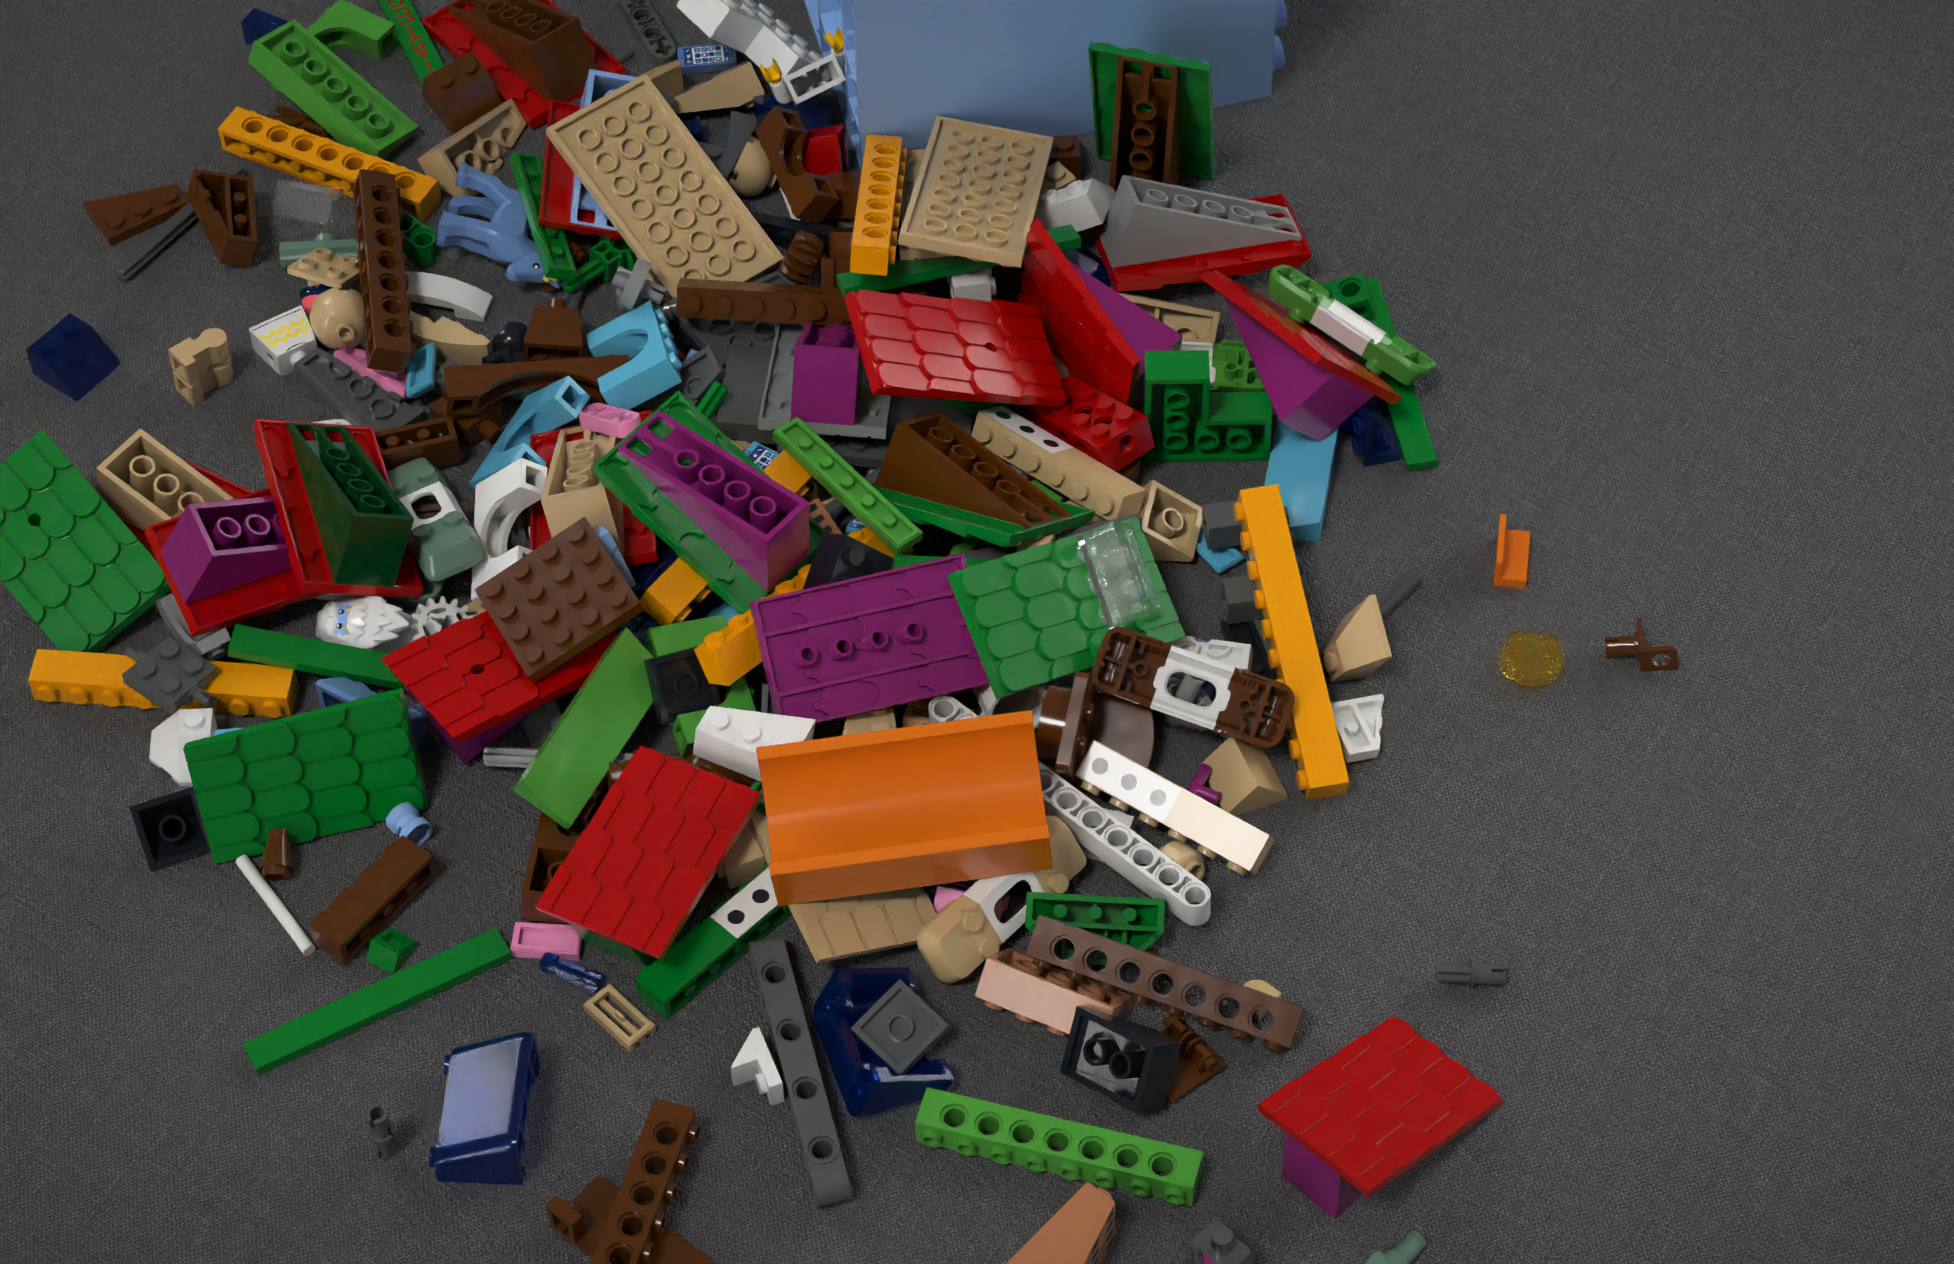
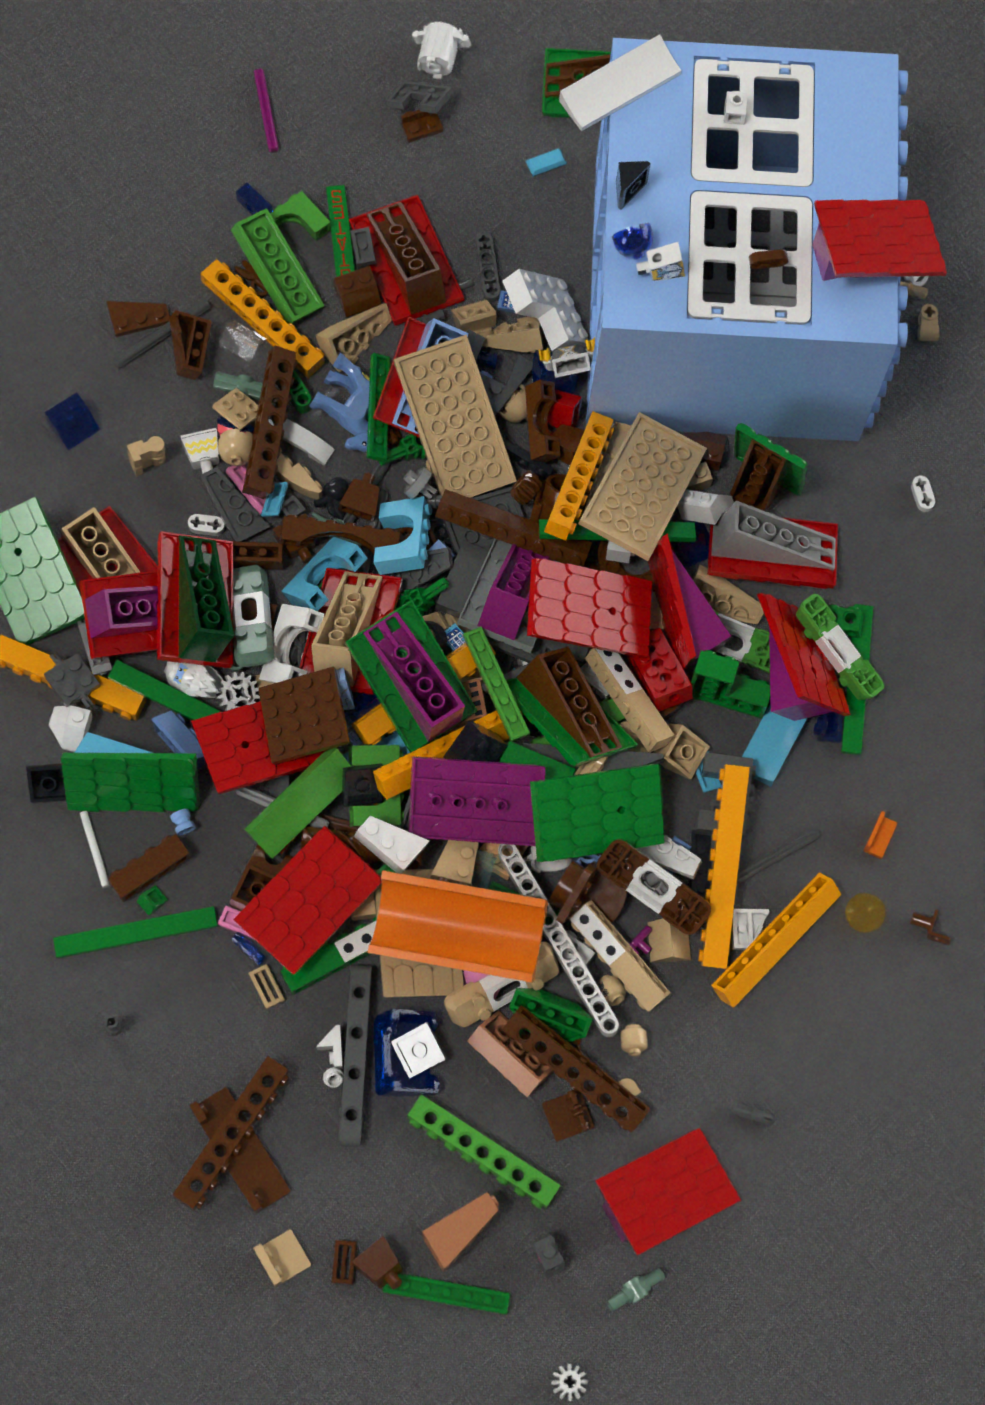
camera: 10 degrees right, 20 degrees up
reddish brown cone [259,828,293,881] -> none
clear blue windscreen [429,1032,541,1185] -> none
bright pink beam [578,403,642,438] -> none
black slope [1060,1006,1182,1112] -> none
clear slope [1076,521,1164,630] -> none
tan slope [1323,594,1392,682] -> none
none -> white plate [323,1067,344,1088]
none -> dark grey panel [350,227,376,270]
none -> tan head [621,1024,648,1056]
none -> light orange brick [711,872,841,1008]
none -> white beam [911,476,935,512]

